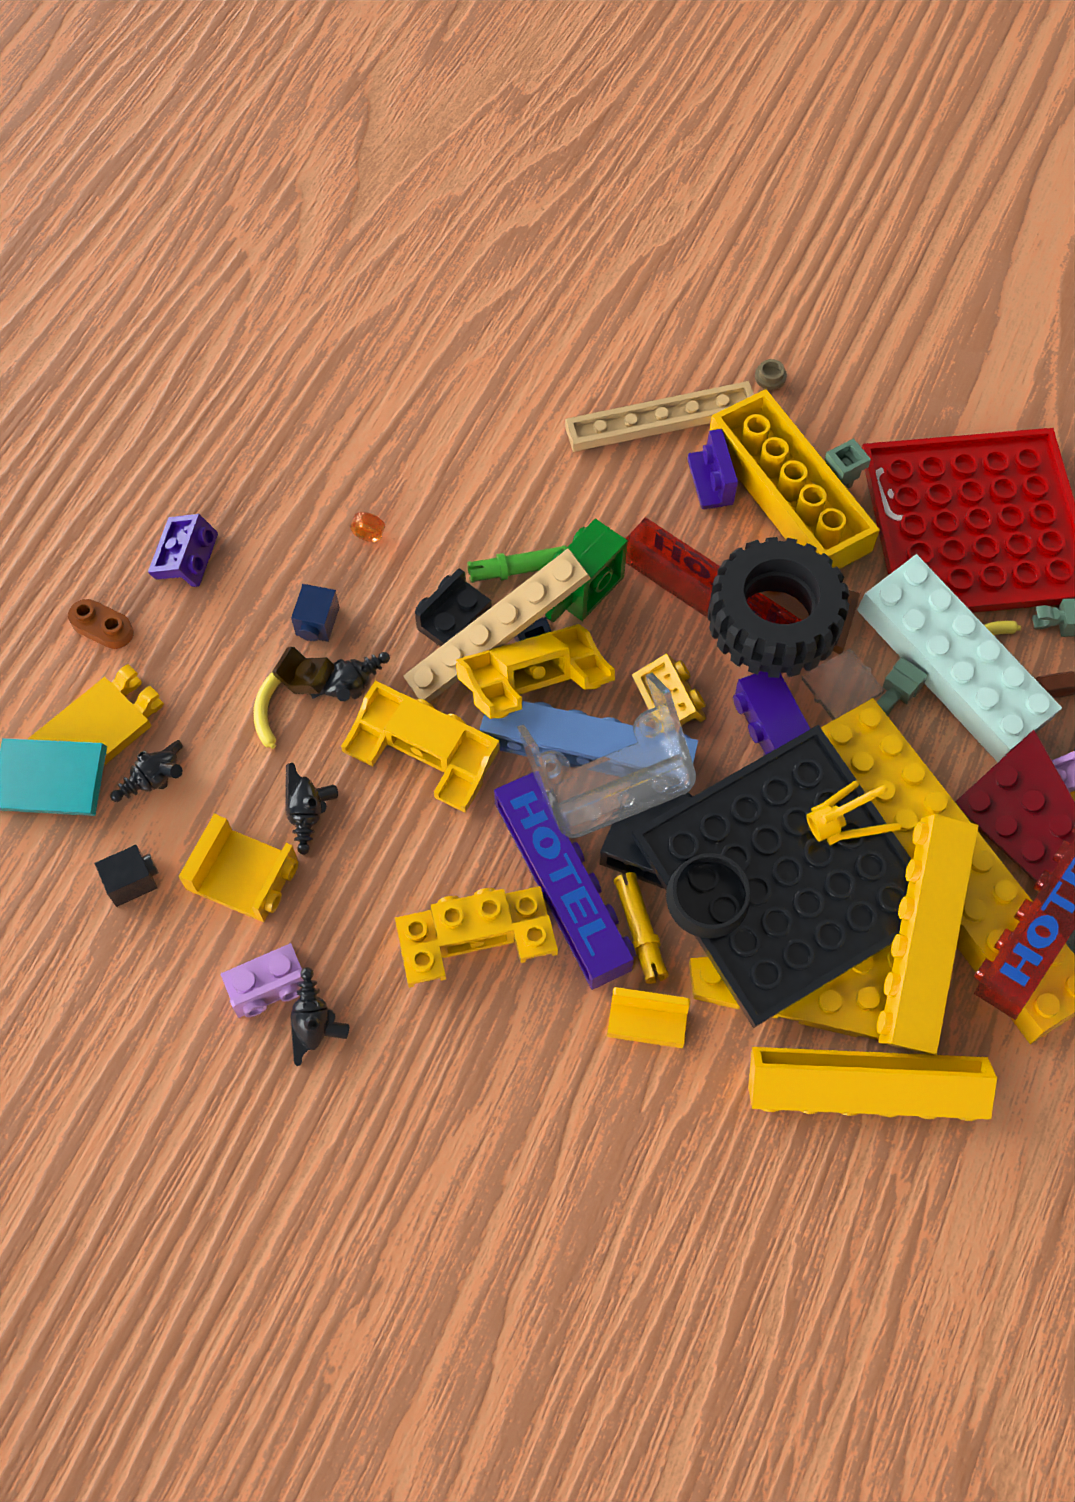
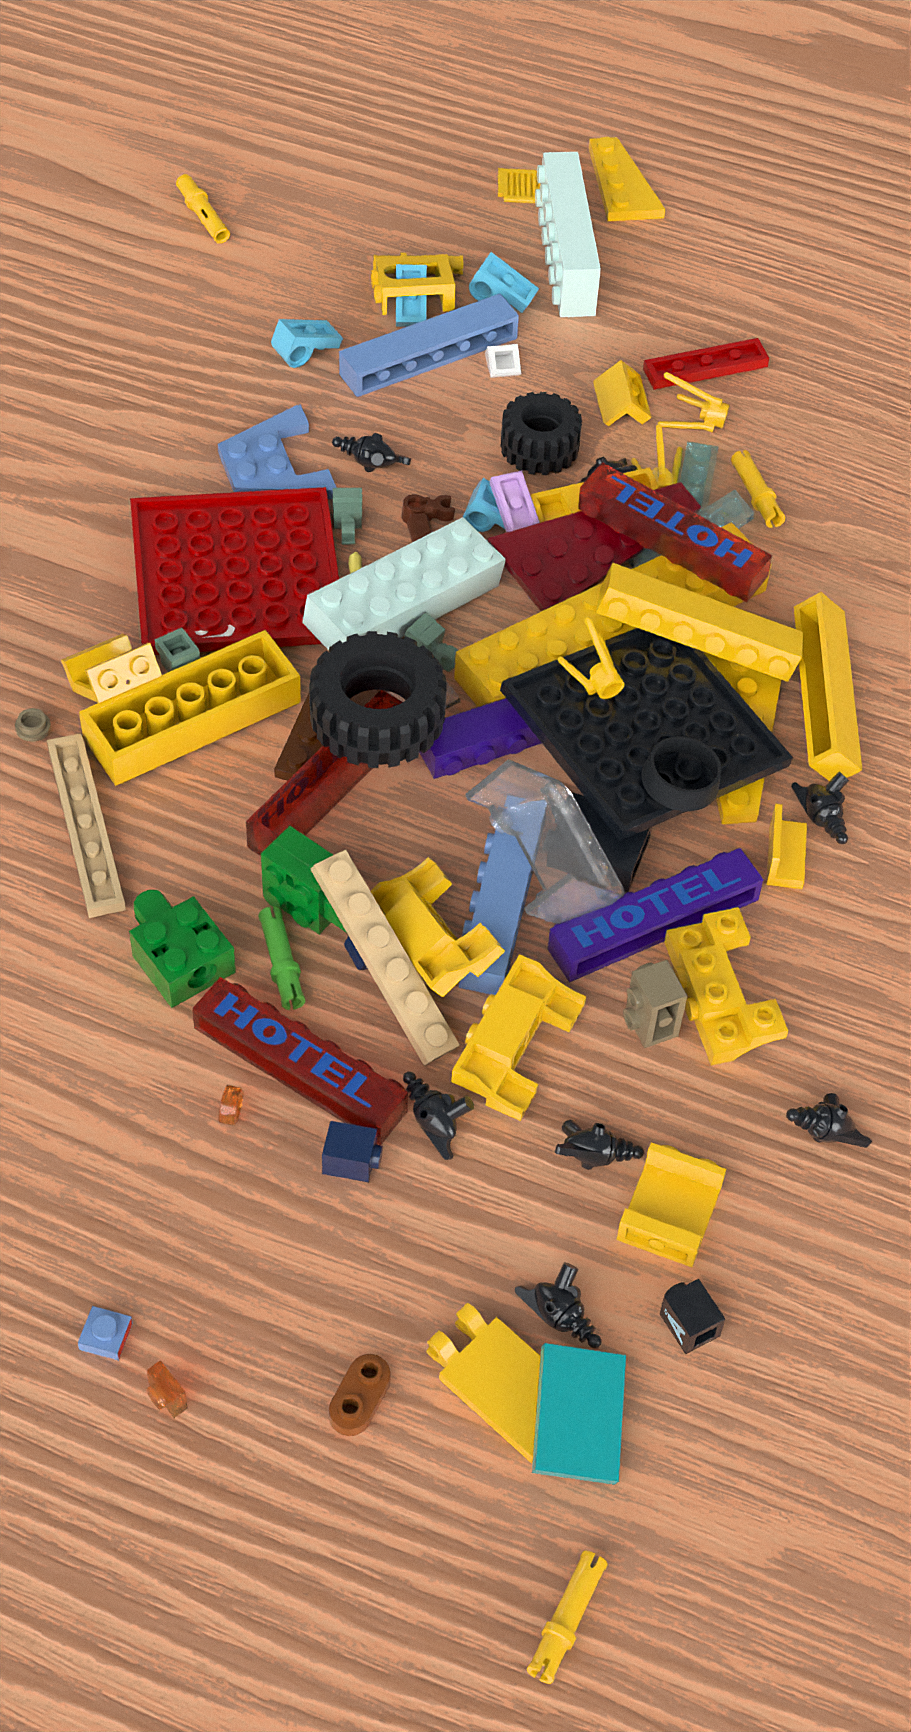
camera: 95 degrees left, 10 degrees down
dark purple bracket [148,514,218,587] -> none
lavender bracket [221,943,304,1018] -> none
light yellow piece [254,672,281,749] -> none
dark brown bracket [272,647,334,694] -> none
black bracket [415,568,492,647] -> none
yellow pin [613,872,669,984] -> none
yellow bracket [632,653,707,733] -> none
dark purple bracket [687,429,738,510] -> none
none -> yellow panel [61,633,162,703]
none -> medium blue plate [78,1306,133,1361]
none -> green brick [129,890,236,1008]
none -> clear orange plate [146,1360,188,1418]
none -> clear red brick [192,977,409,1145]
none -> dark tan brick [623,960,687,1048]
none -> black piece [791,772,849,845]

